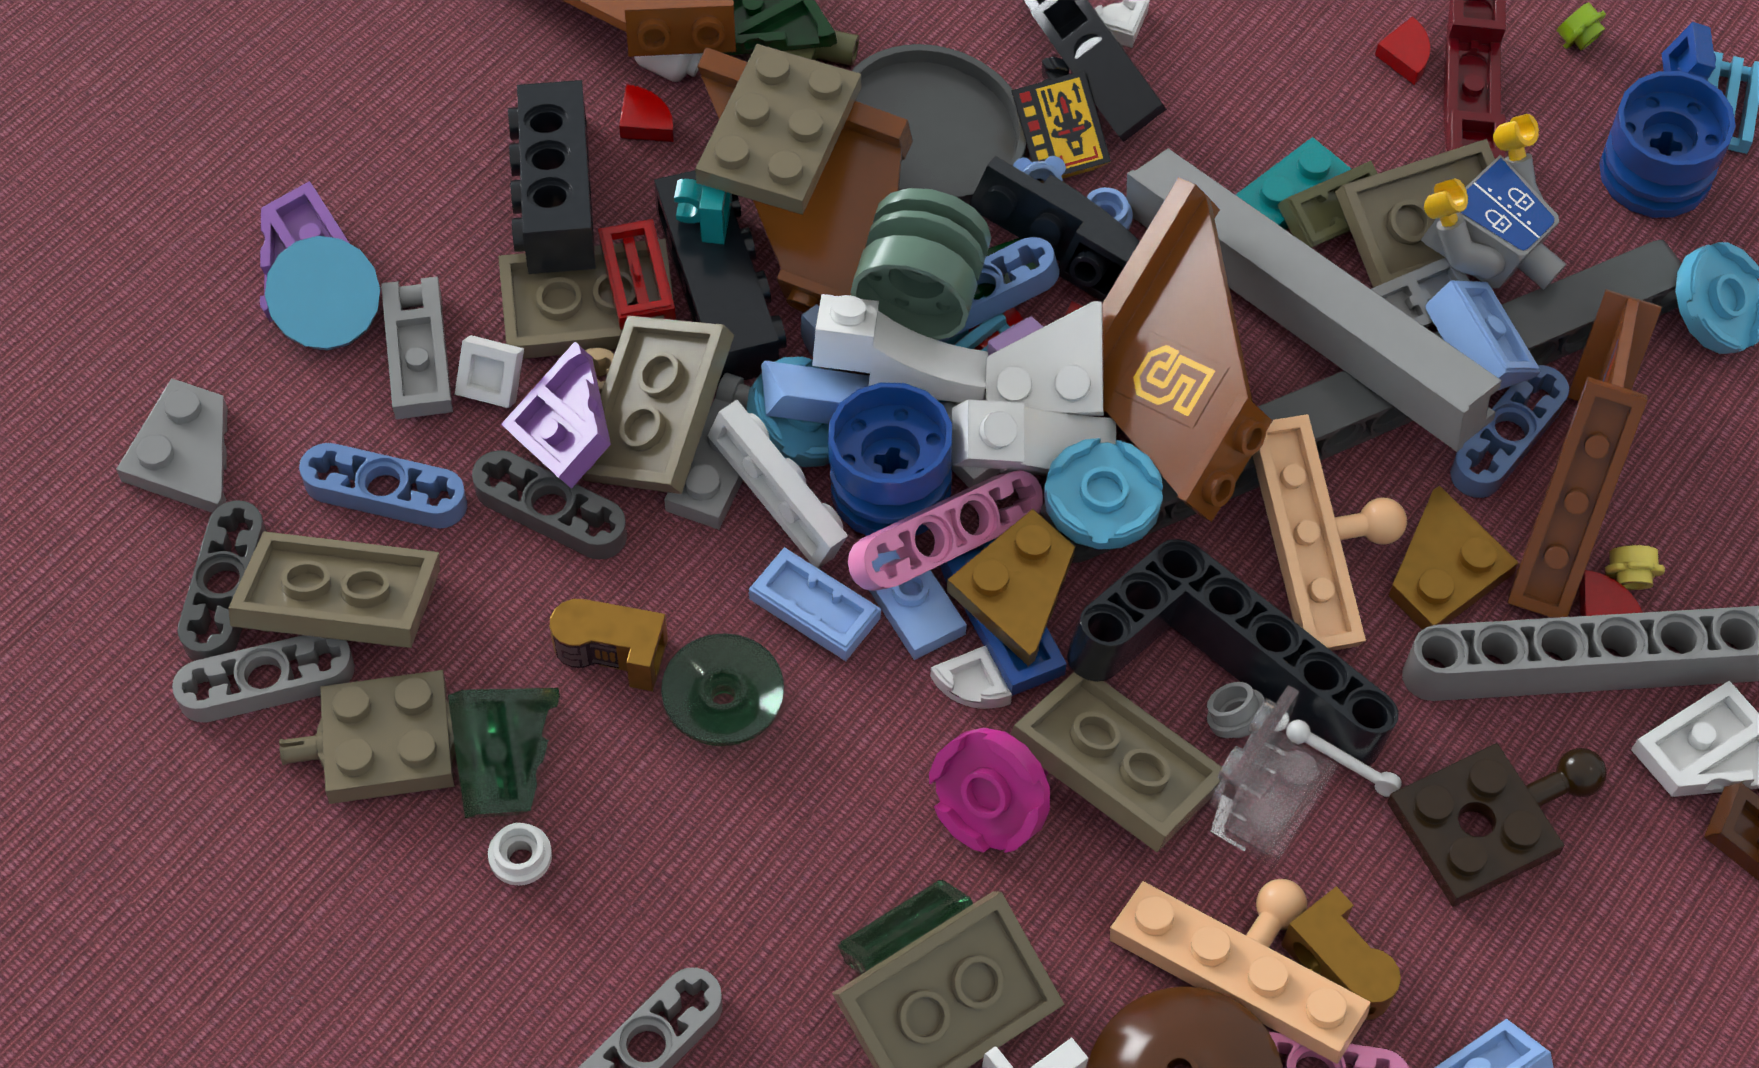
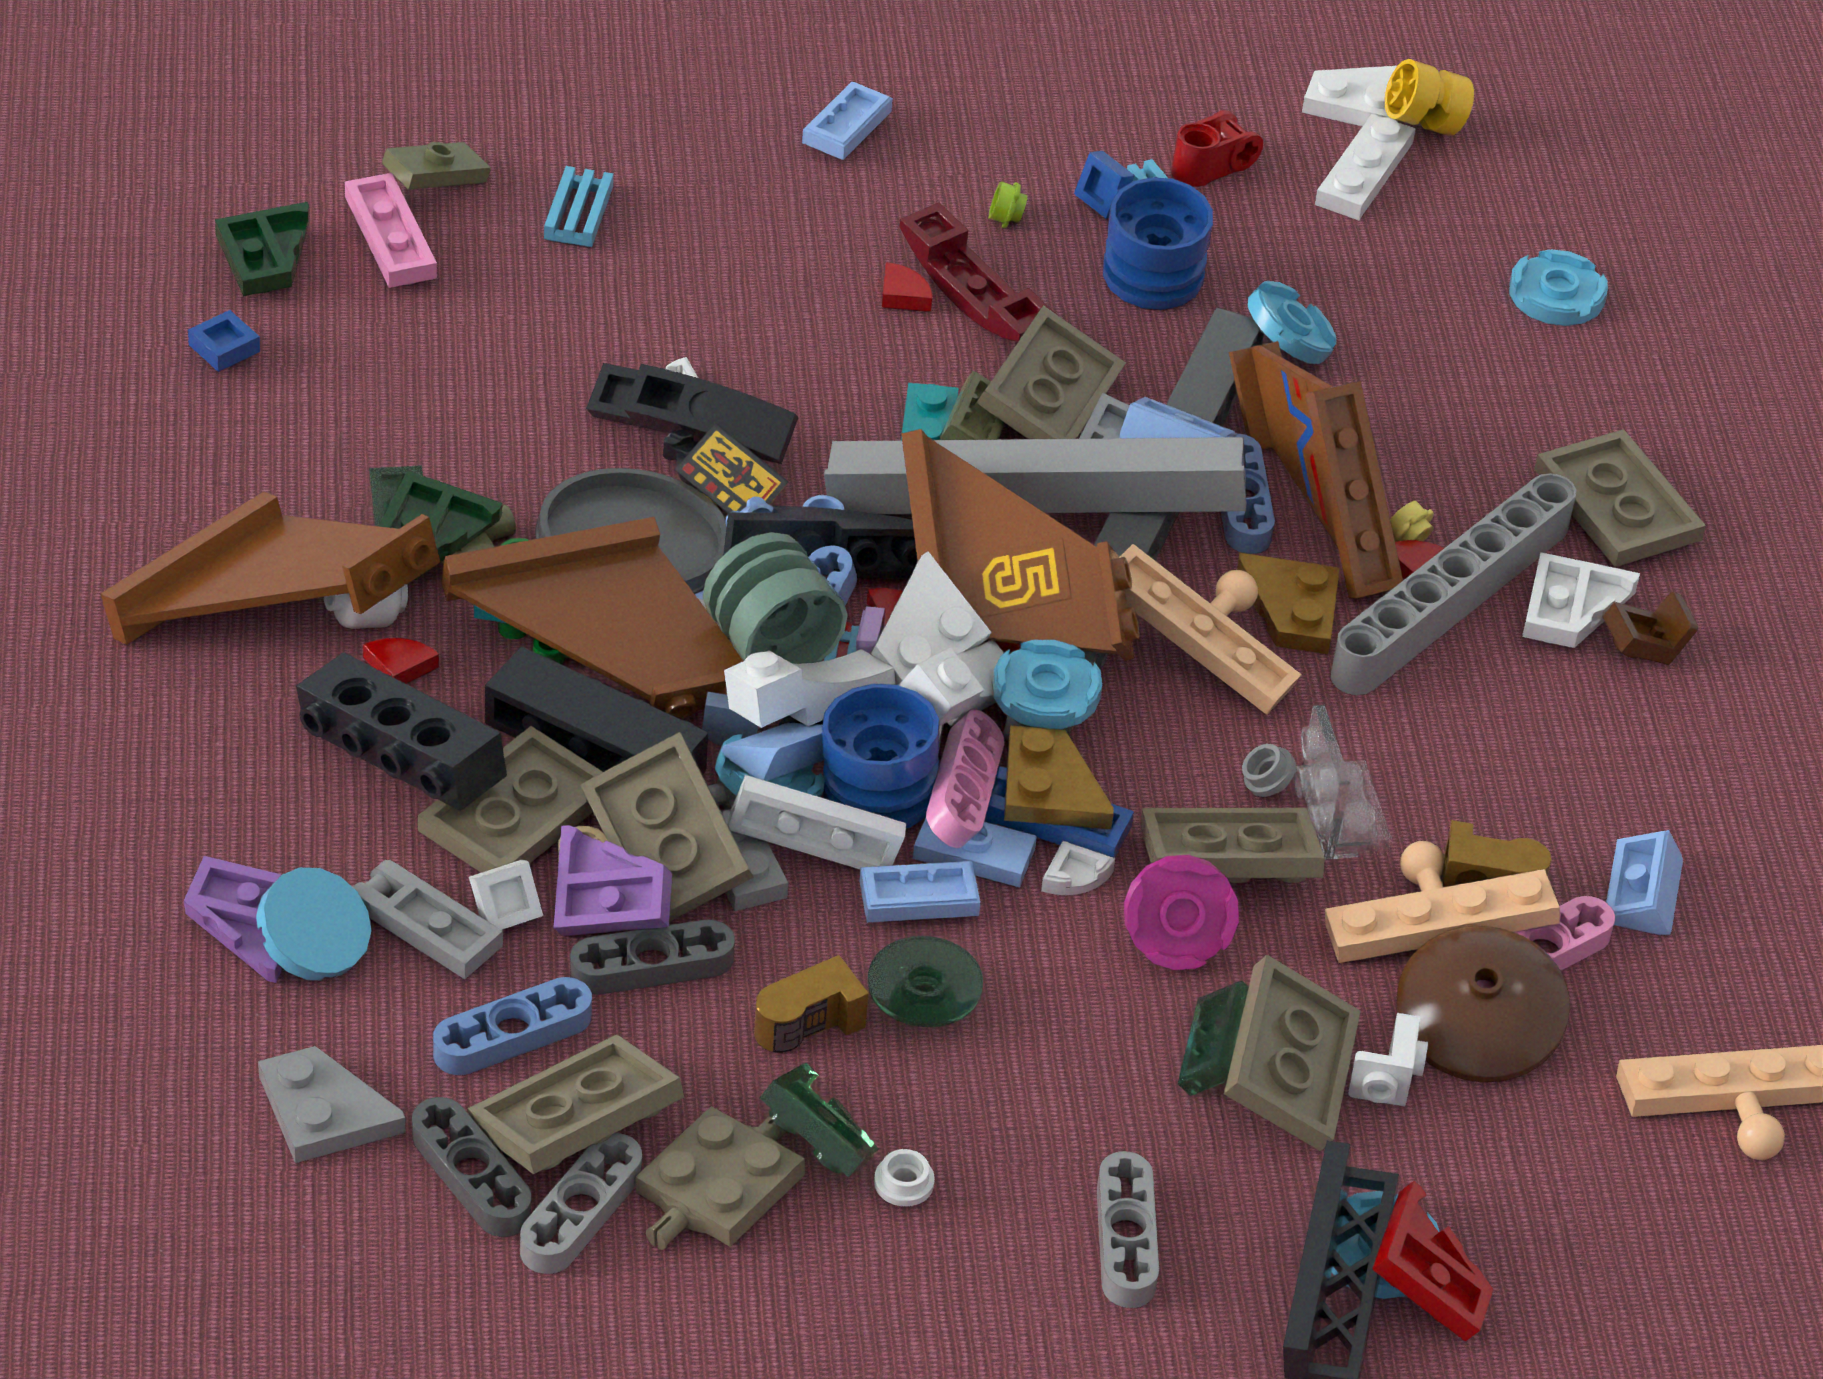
camera: 45 degrees left, 15 degrees down
red tile [598,219,676,330] -> none
teal tile [674,179,732,244] -> none
dark tan plate [695,44,861,215] -> none
black beam [1067,539,1399,766] -> none
white hinge [1286,720,1402,797] -> none
dark brown plate [1387,743,1607,907] -> none
torso [1421,114,1567,290] -> none

